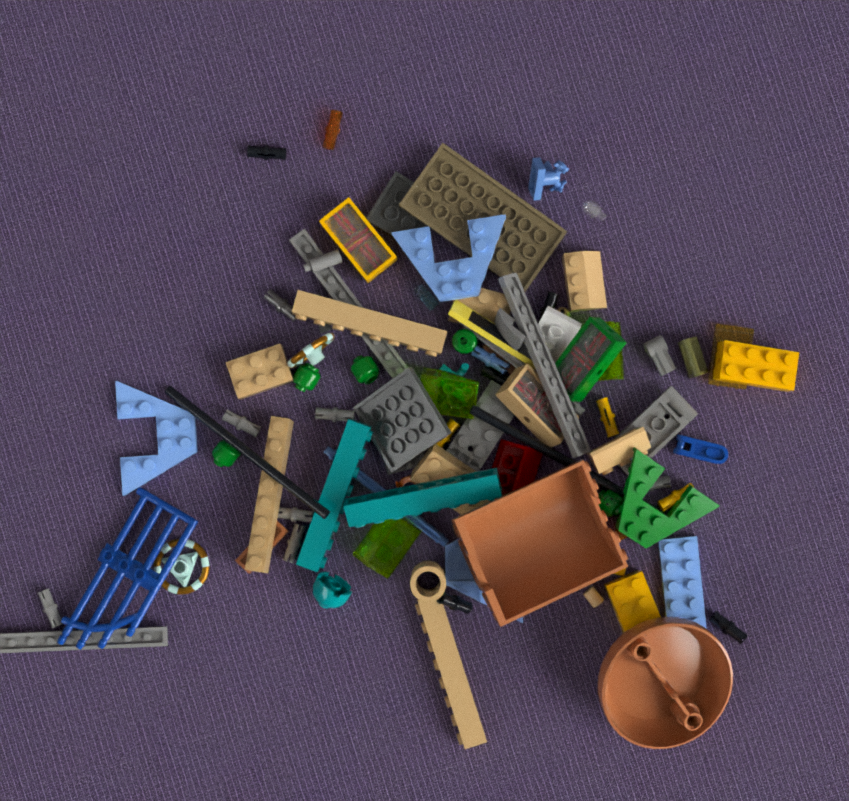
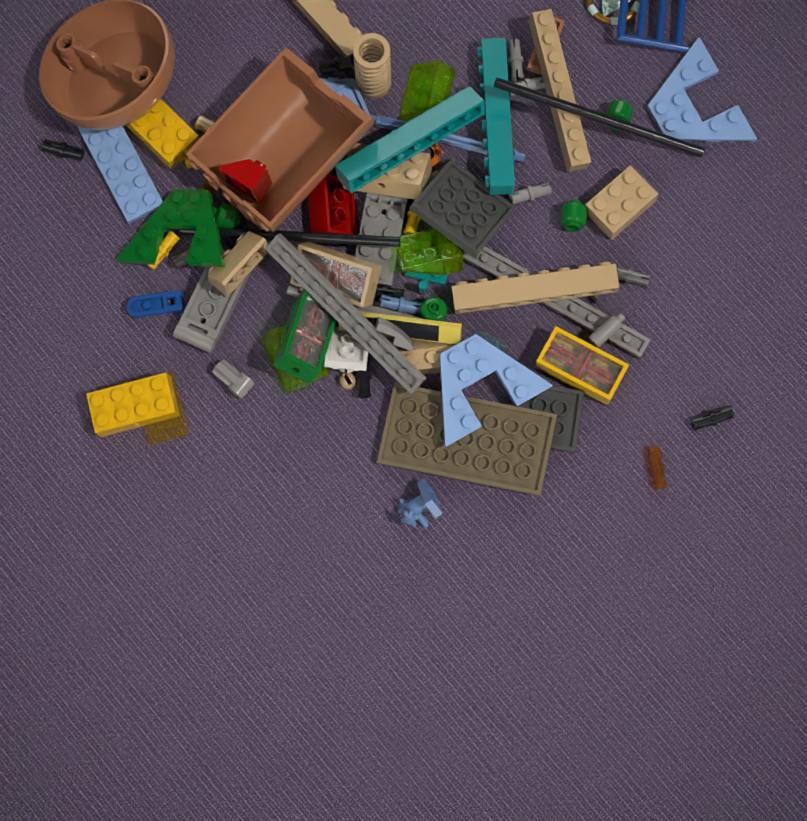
camera: 160 degrees right, 10 degrees down
light grey pin [222,409,261,438] -> none
piece [287,333,335,368] -> none
teal cylinder [313,572,352,609] -> none
green head [351,355,379,385] -> none
tan slope [562,251,607,313] -> none
clear cylinder [582,200,607,221] -> none
yellow pin [596,397,619,437] -> none
olive tile [677,336,709,379] -> none
none -> red slope [218,159,273,204]

